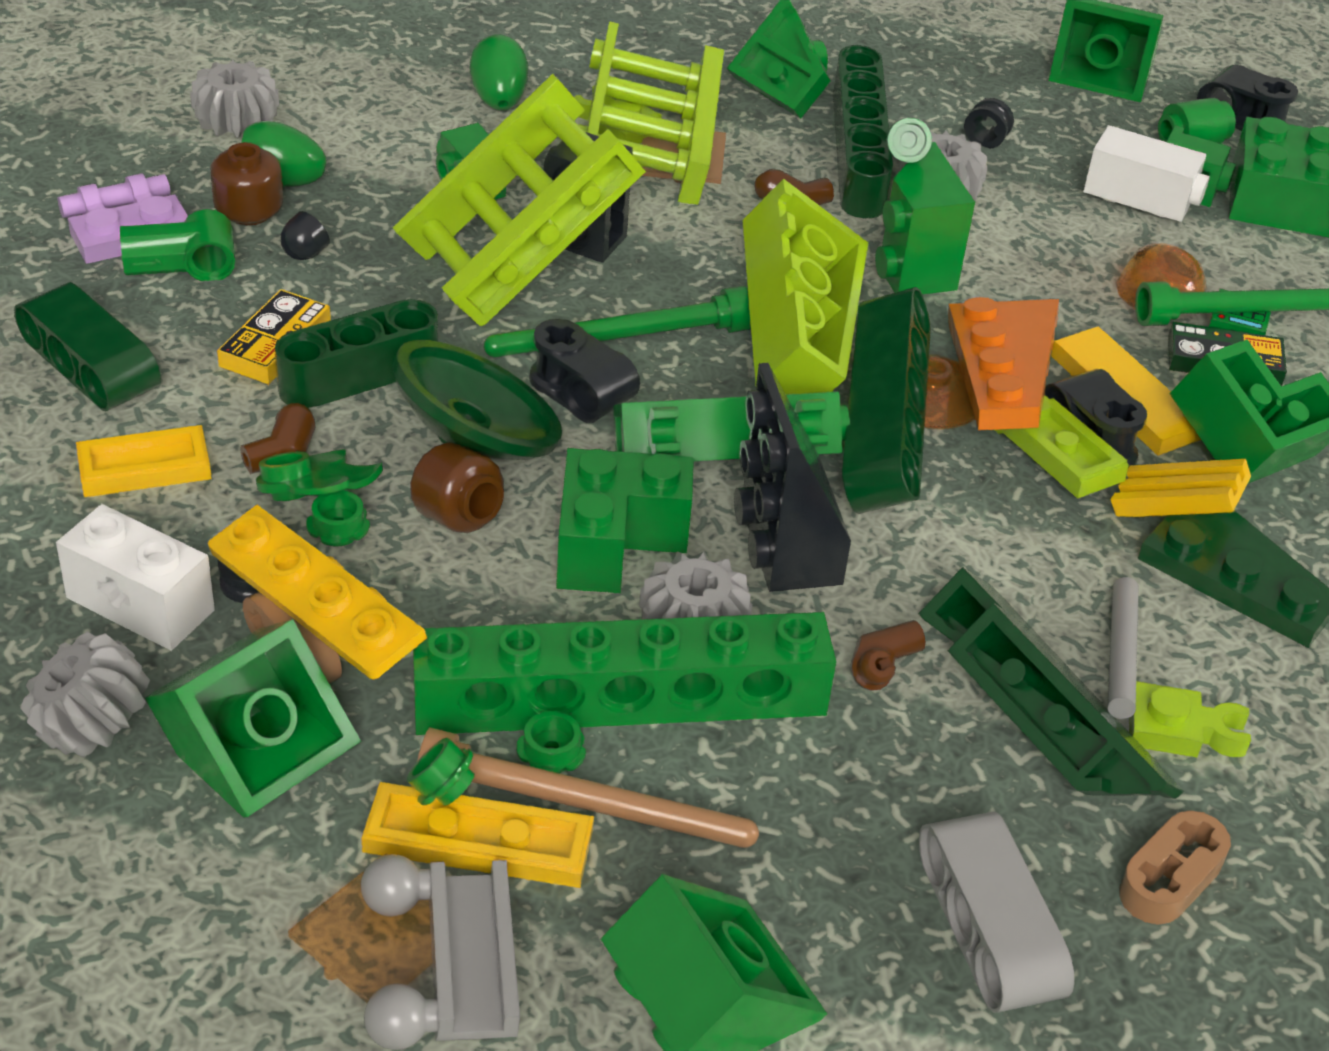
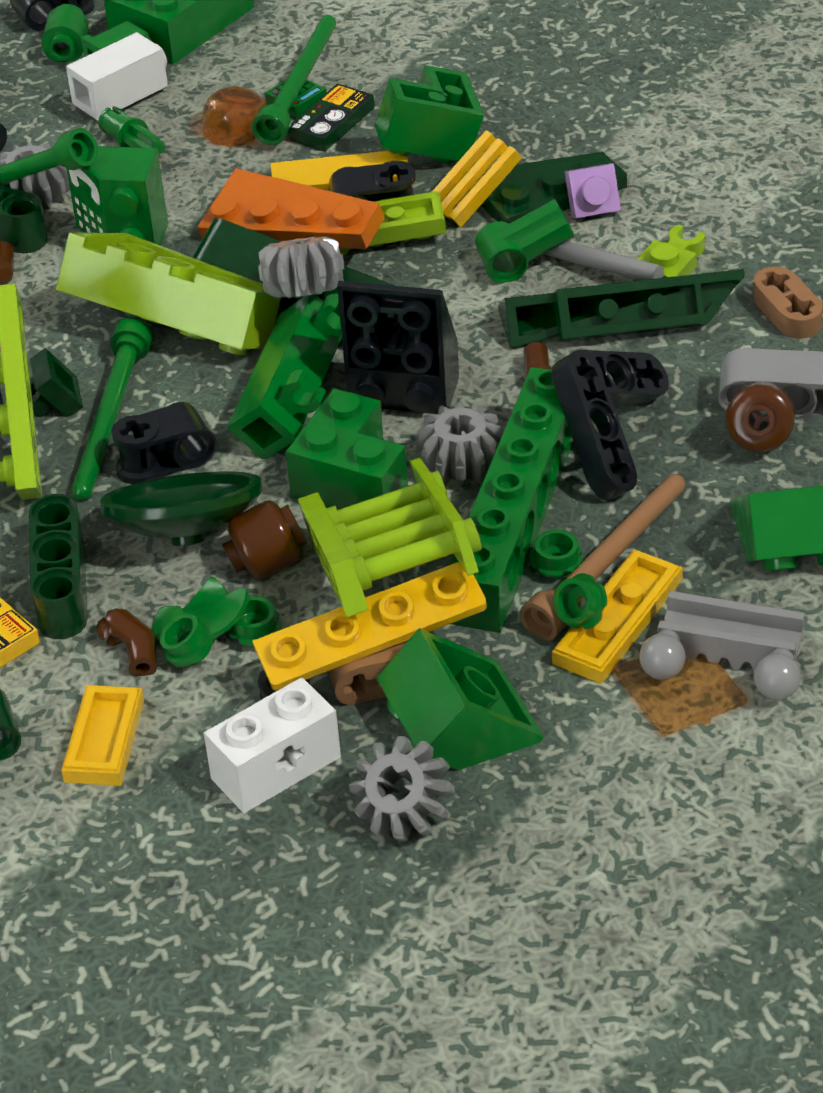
camera: 60 degrees left, 0 degrees up
none -> dark green tile [30,348,83,417]
none -> green axle [98,106,166,156]
none -> light grey gear [258,236,345,298]
none -> lime fence [298,458,482,617]
none -> green piece [475,199,575,284]
none -> black beam [552,350,669,501]
none -> lavender plate [564,163,621,218]
none -> reddish brown head [725,382,796,453]

